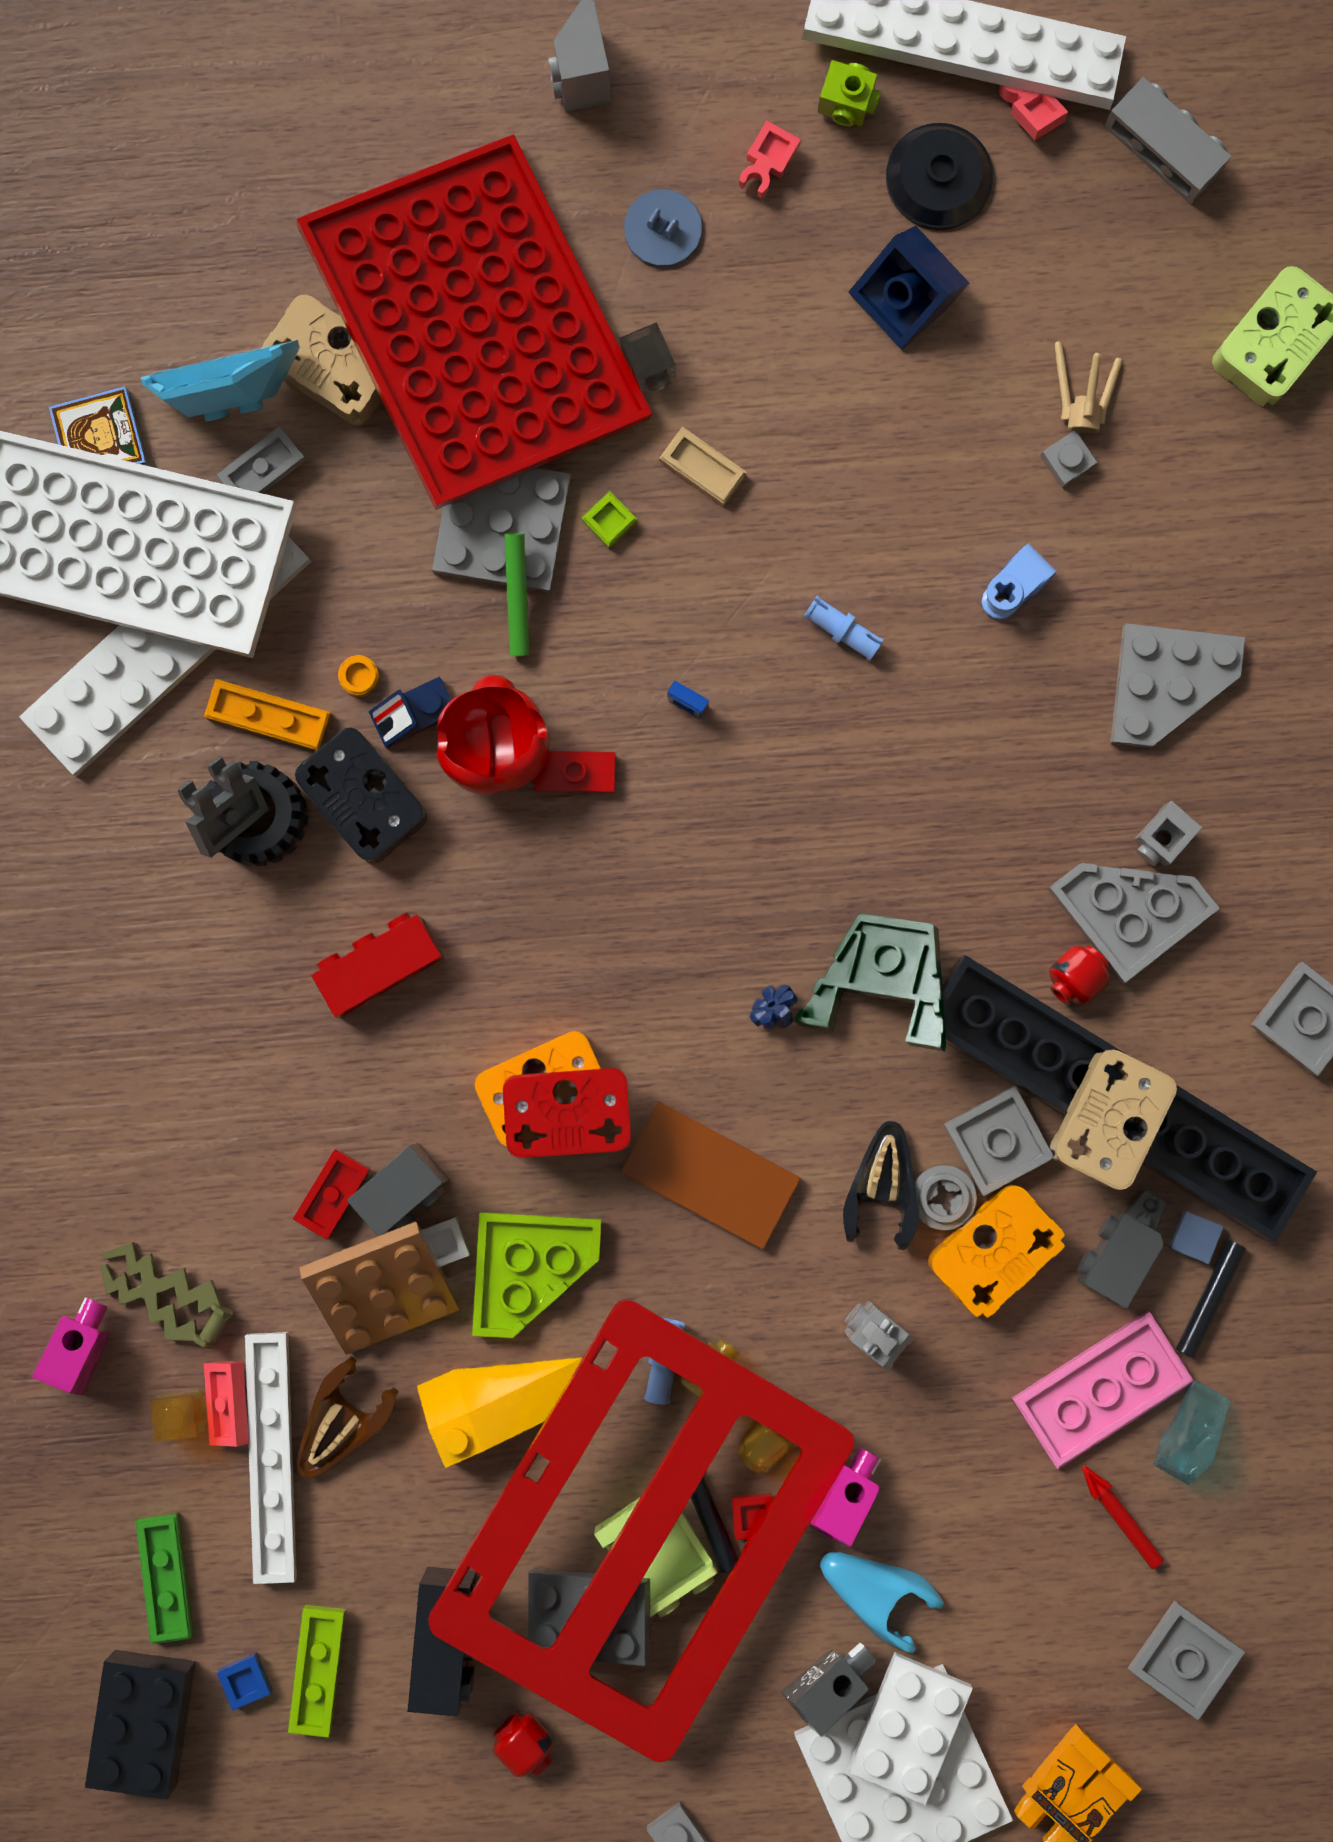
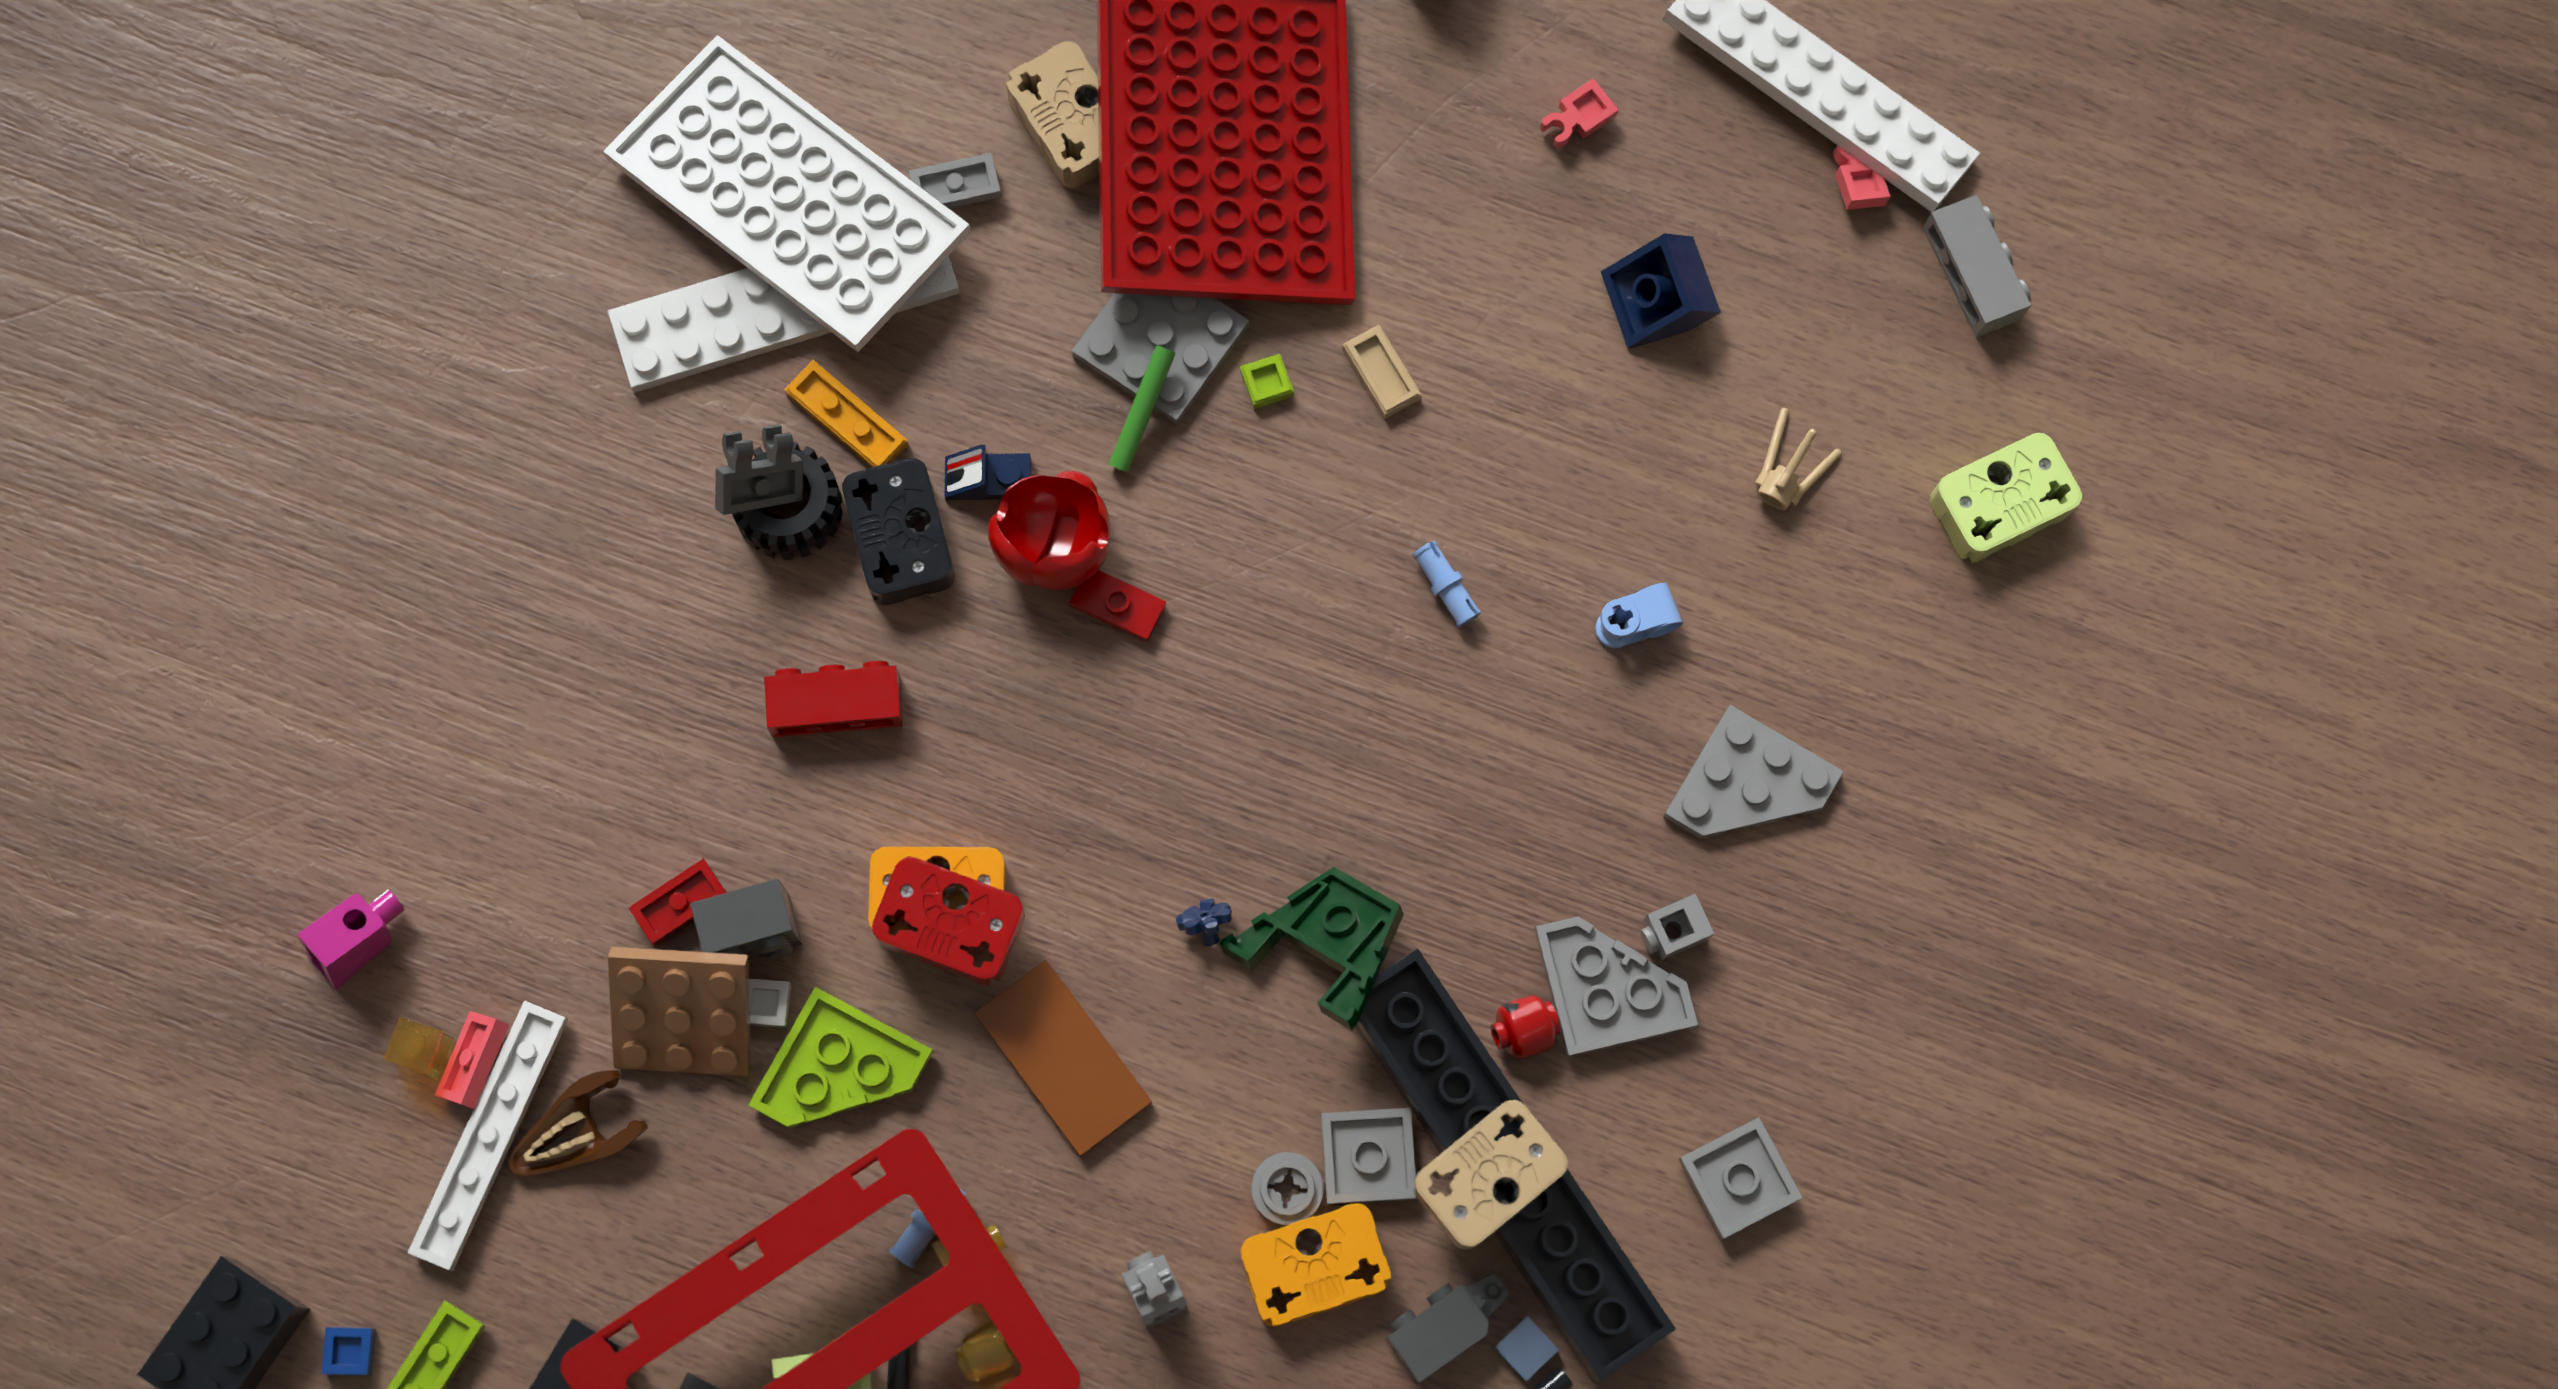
camera: 20 degrees right, 10 degrees down
tile [49,387,148,466] -> none
olive piece [101,1242,233,1349] -> none
bright green tile [136,1513,194,1644] -> none
medium azure wedge [141,340,300,421] -> none
light orange tile [338,655,380,697] -> none
yellow wedge [417,1357,582,1468] -> none
clear smoke brick [620,322,676,392] -> none
sand blue piece [624,189,702,267] -> none
blue tile [667,680,709,718] -> none
lime brick [817,60,881,127] -> none
black animal [843,1121,919,1250] -> none
black piece [886,123,993,230] -> none
light grey plate [1040,430,1098,488] -> none

